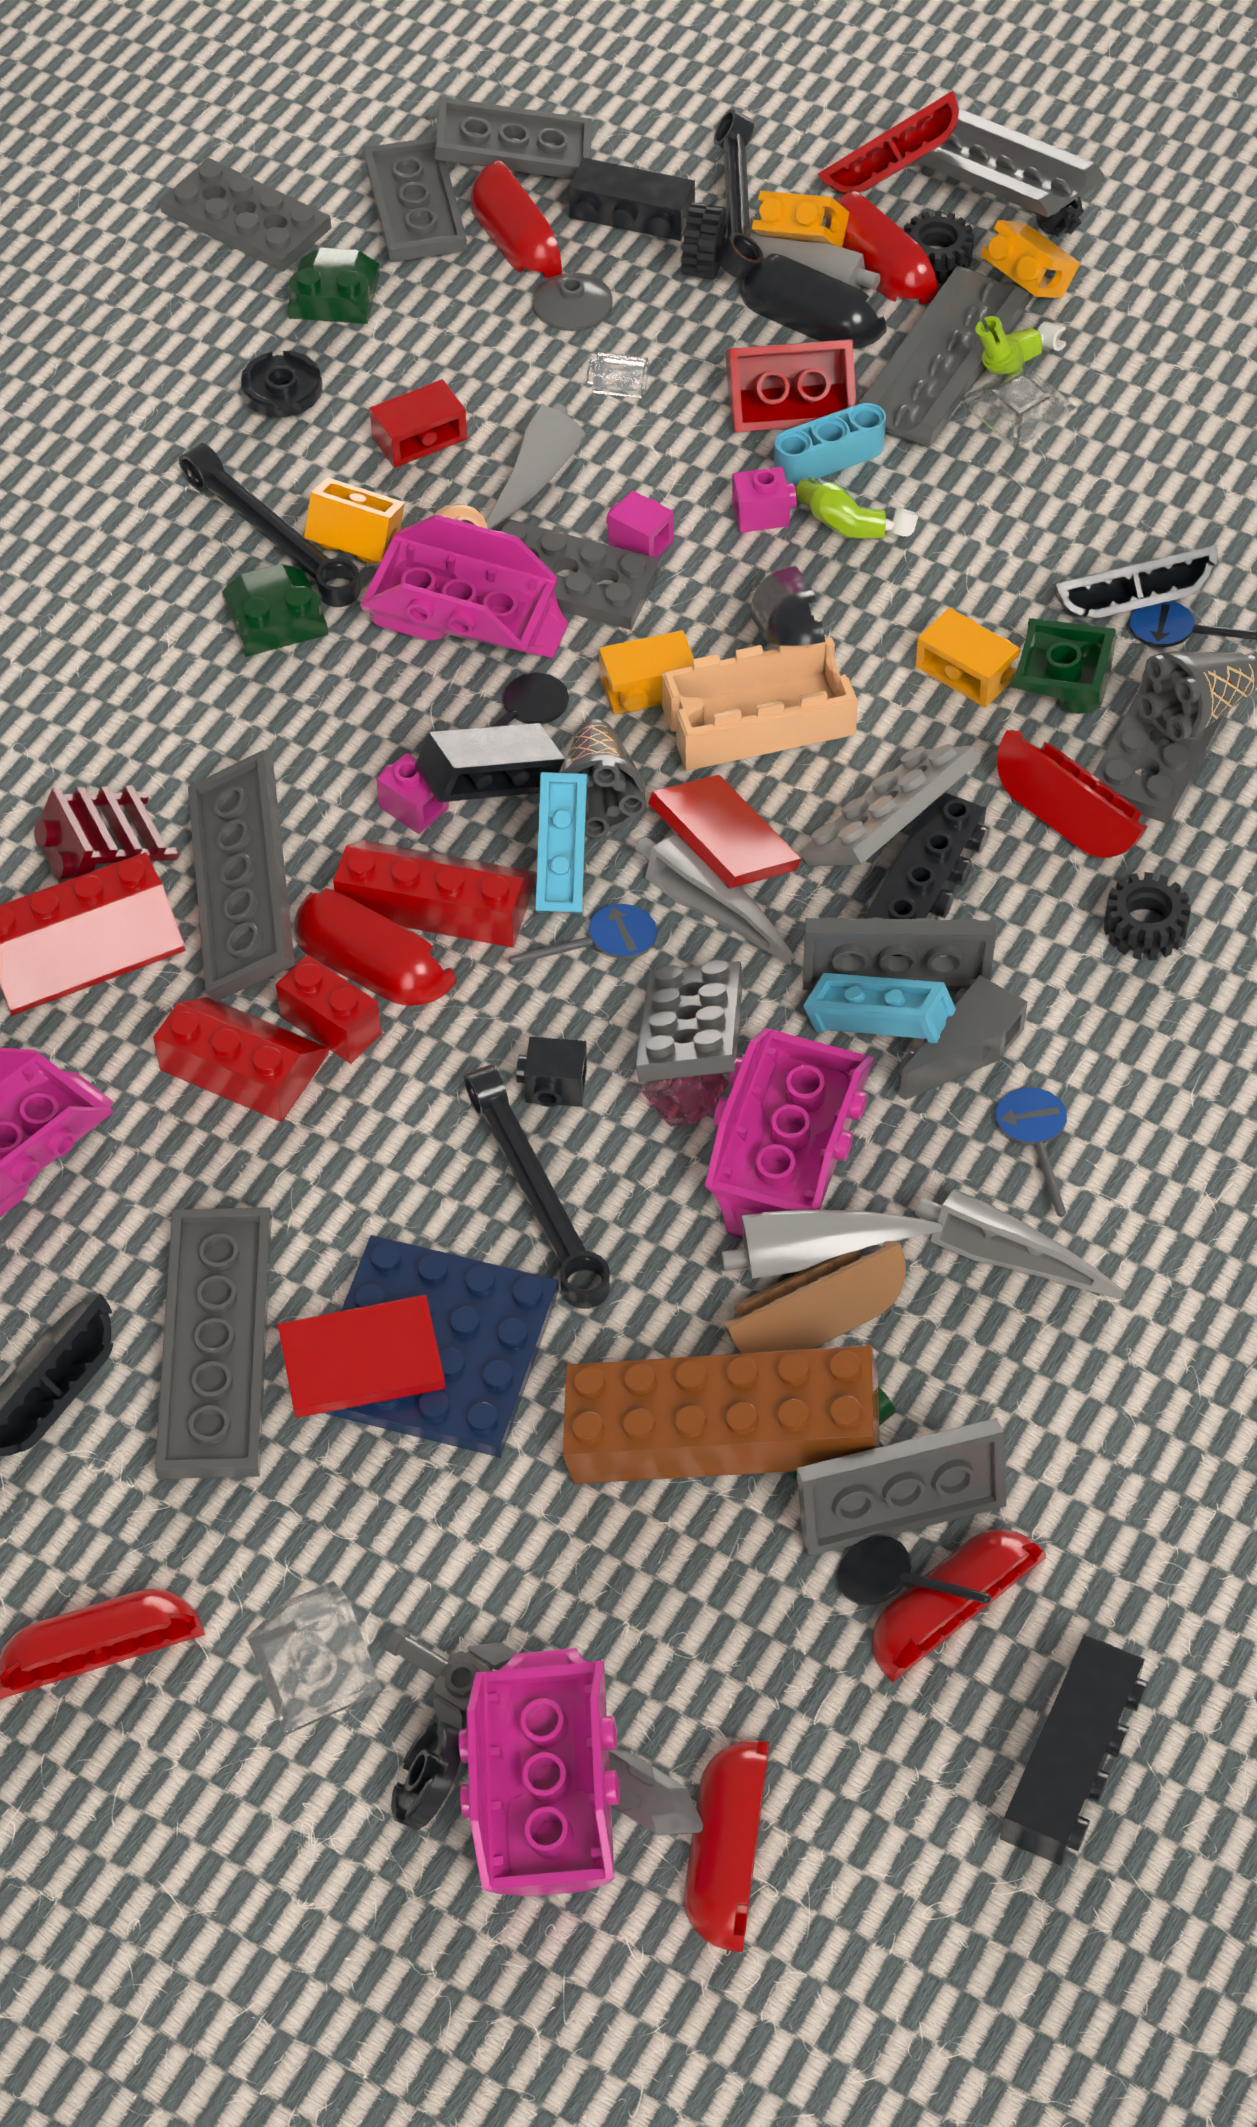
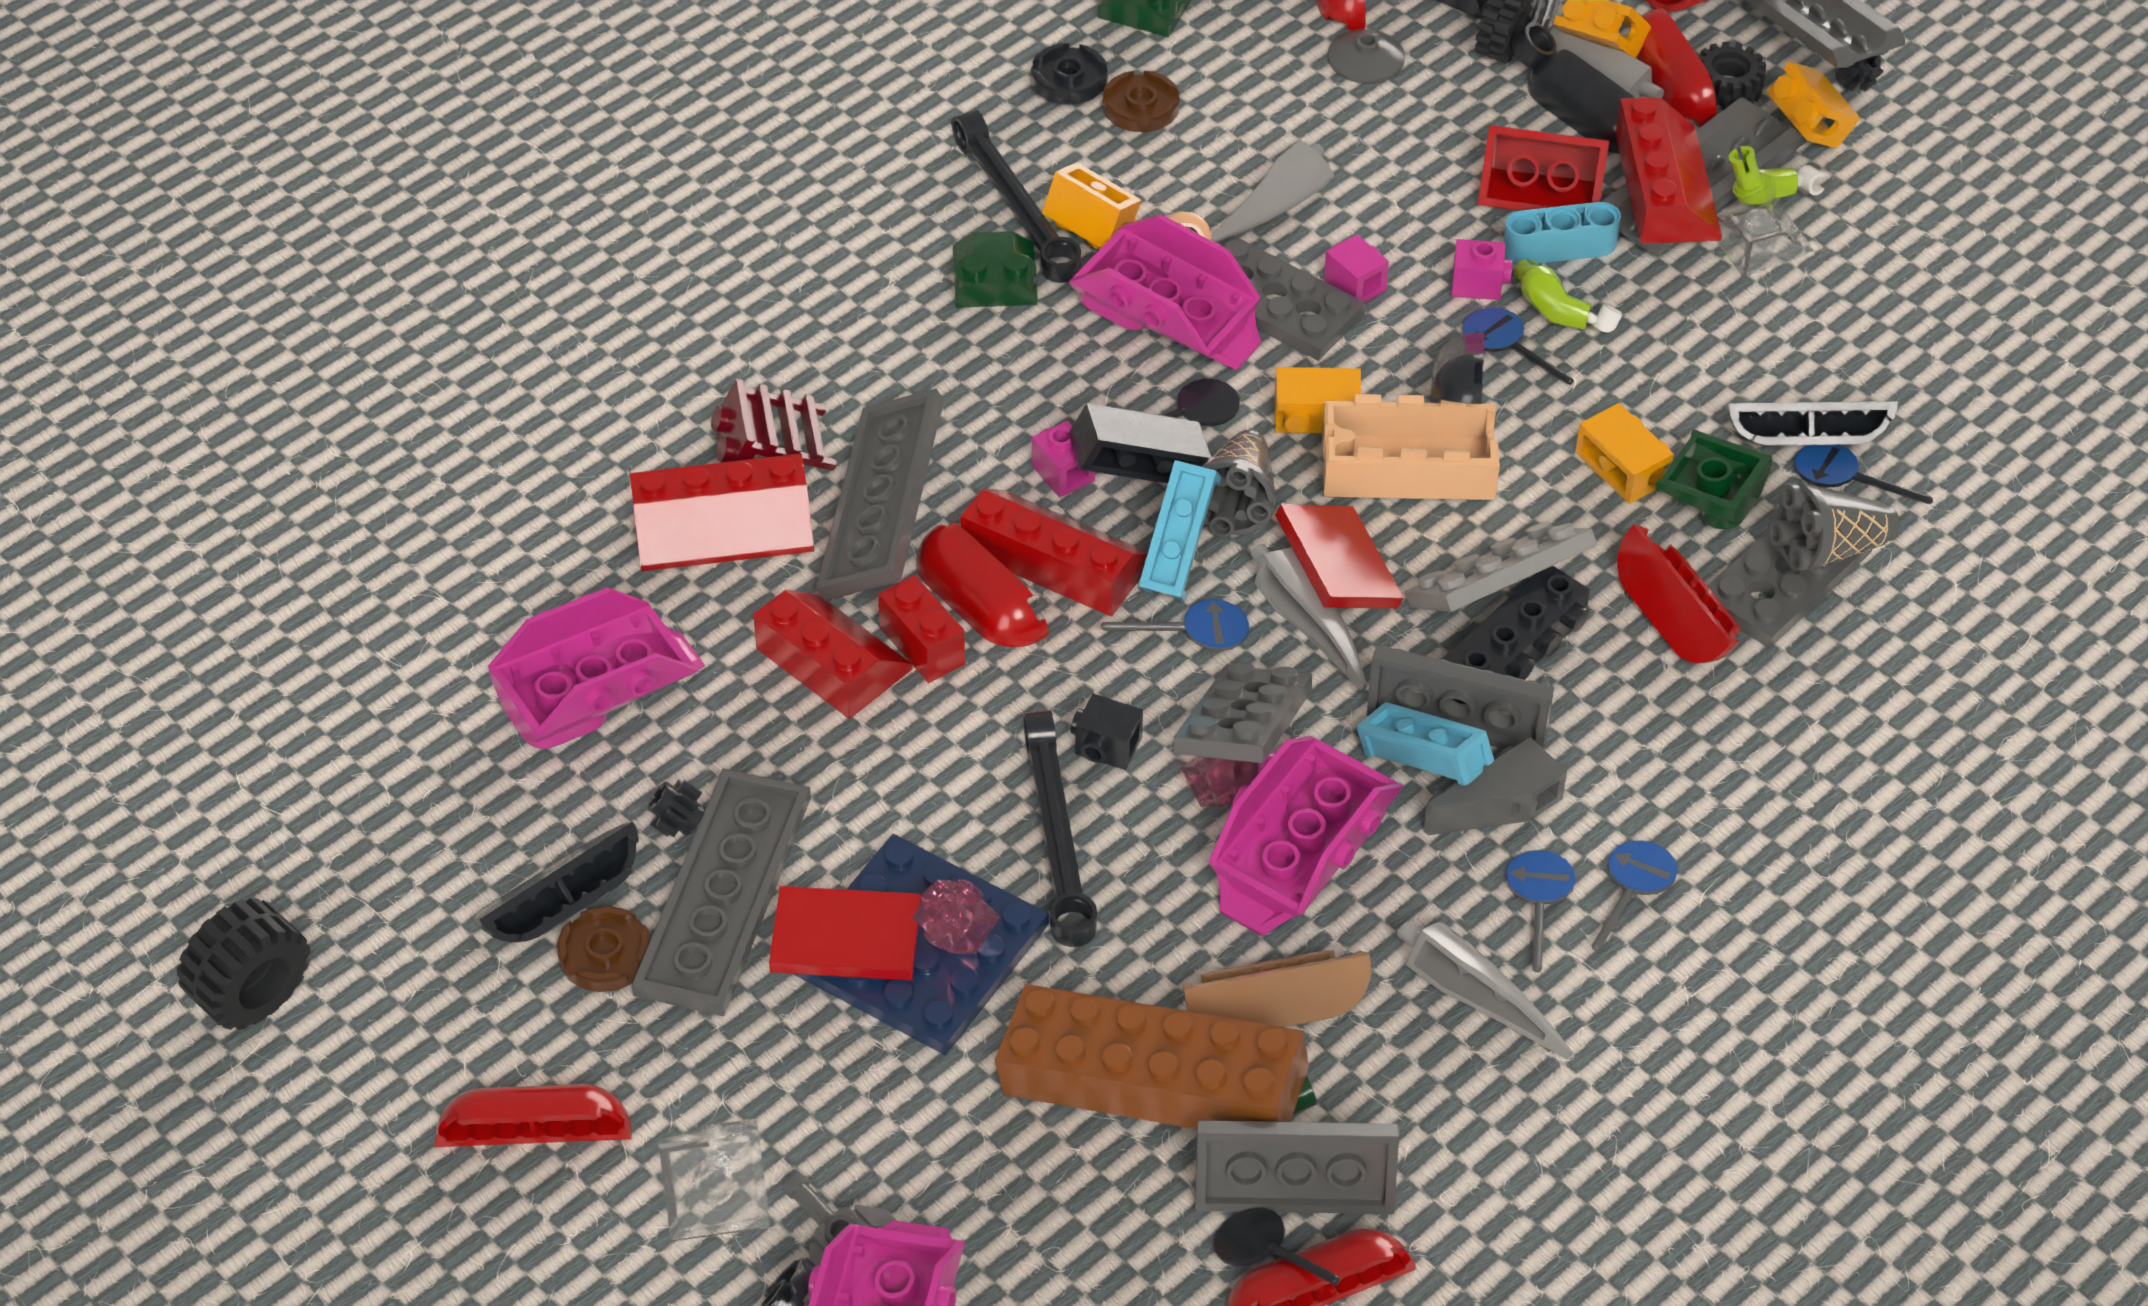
camera: 15 degrees right, 5 degrees down
red brick [369,379,468,468] -> none
clear brick [587,352,649,399] -> none
light grey piece [721,1209,943,1279] -> none
black tyre [1104,872,1191,960] -> none
none -> reddish brown tile [557,906,651,992]
none -> black gear [647,780,705,838]
none -> clear pink brick [912,879,1000,954]
none -> reddish brown tile [1102,70,1180,133]
none -> blue piece [1462,308,1574,385]
none -> blue piece [1592,841,1678,951]
none -> red slope [1615,97,1722,244]

